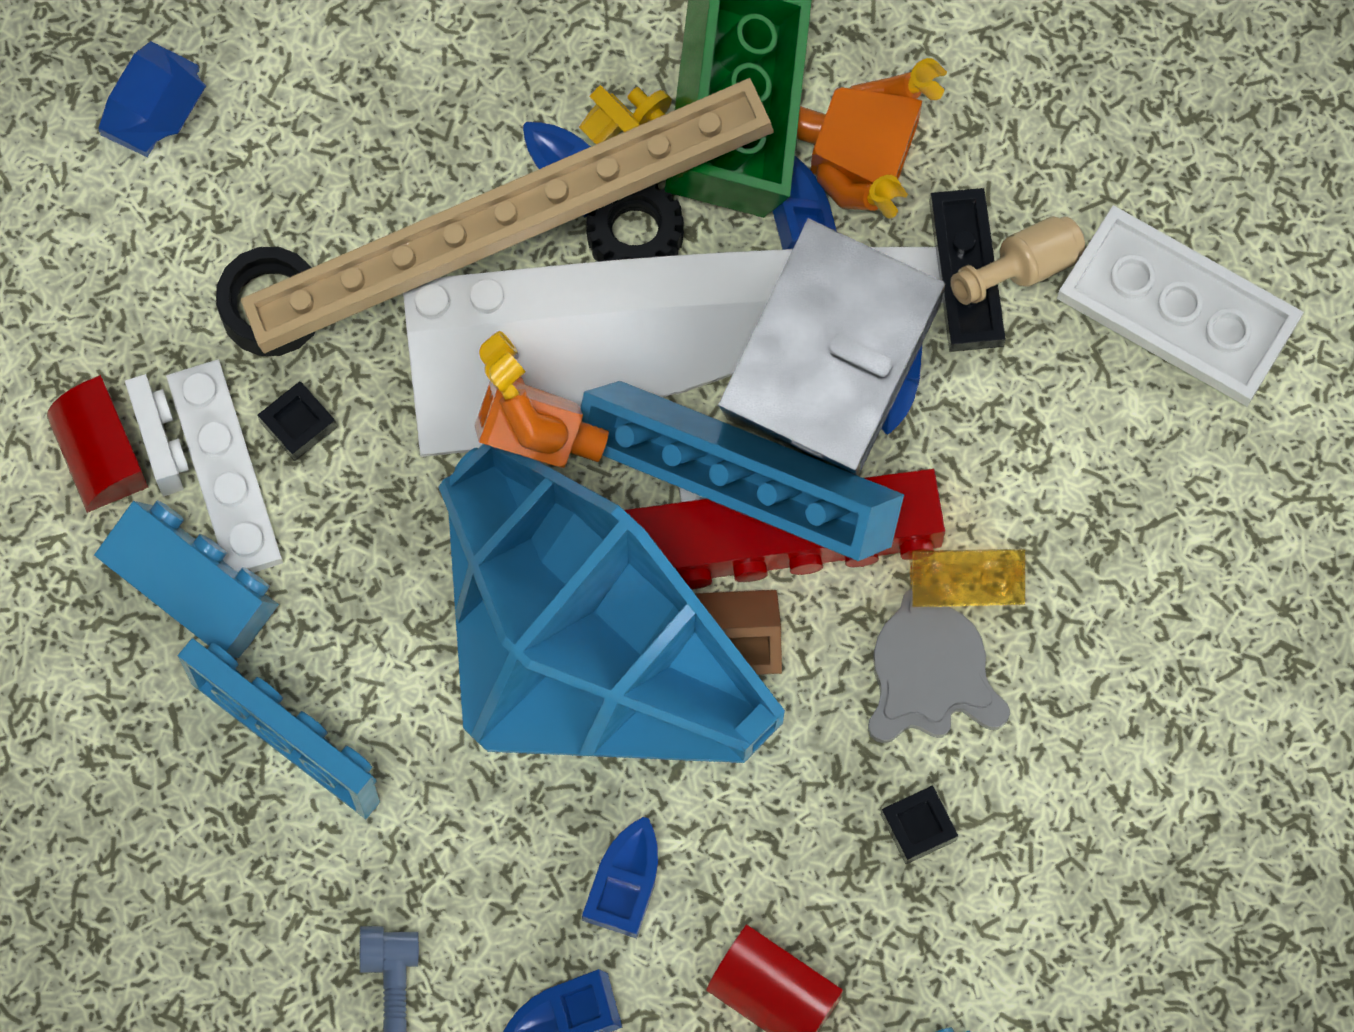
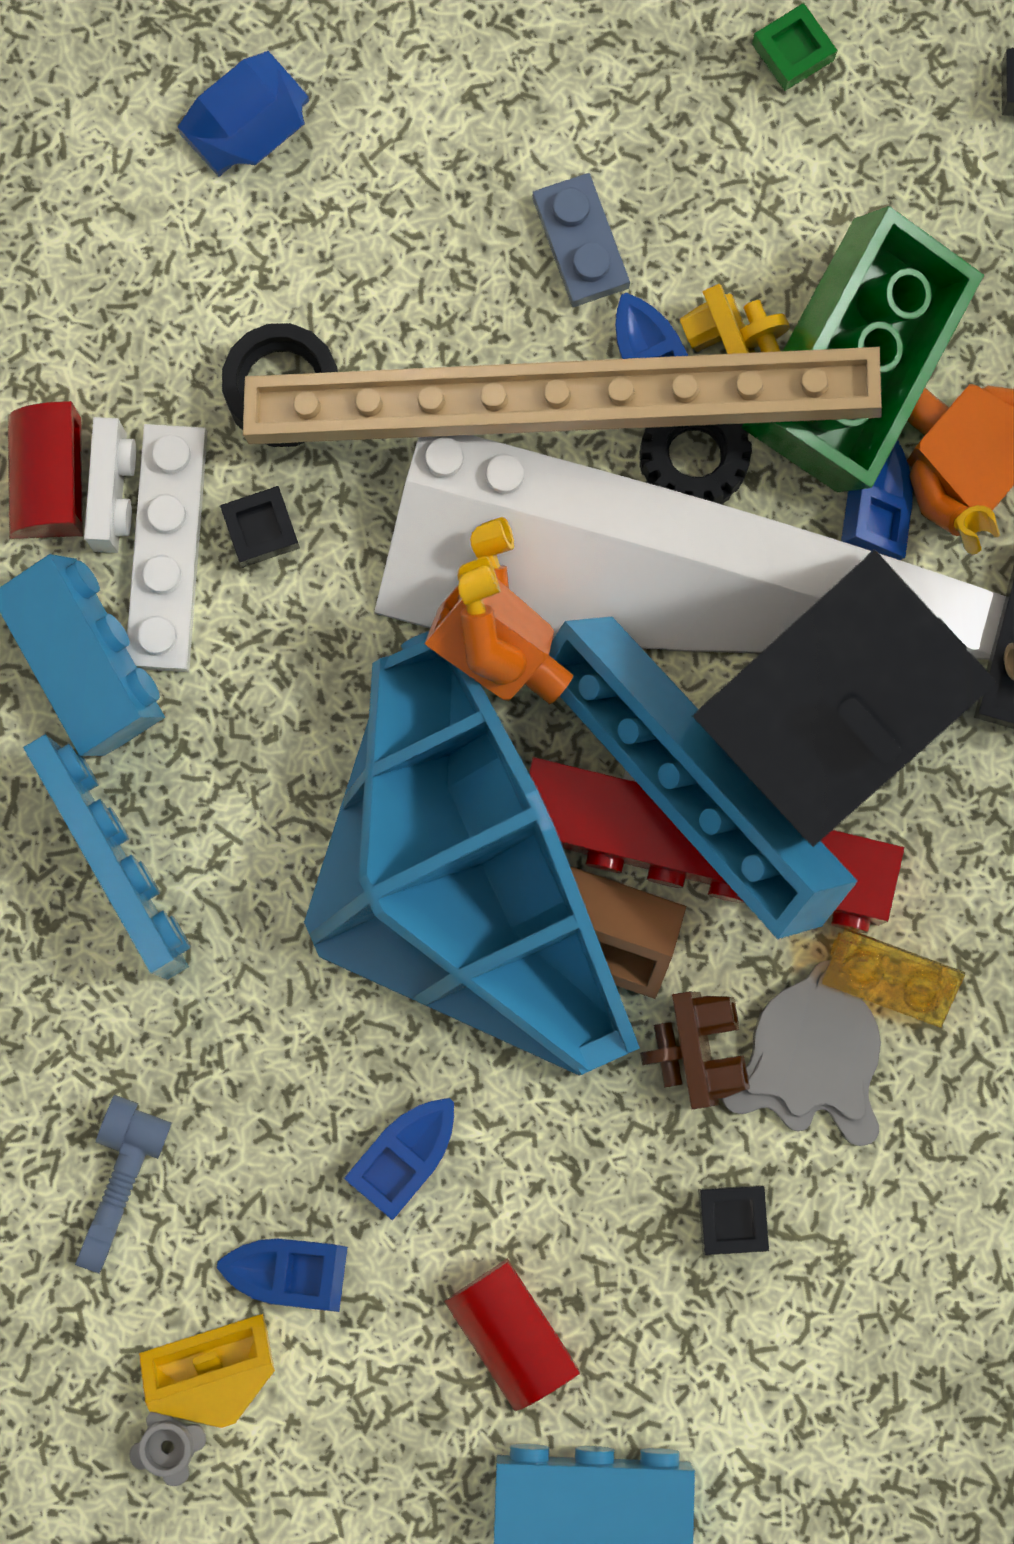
camera: 20 degrees right, 10 degrees up
none -> sand blue plate [532,172,630,308]
none -> reddish brown hips [640,991,750,1110]

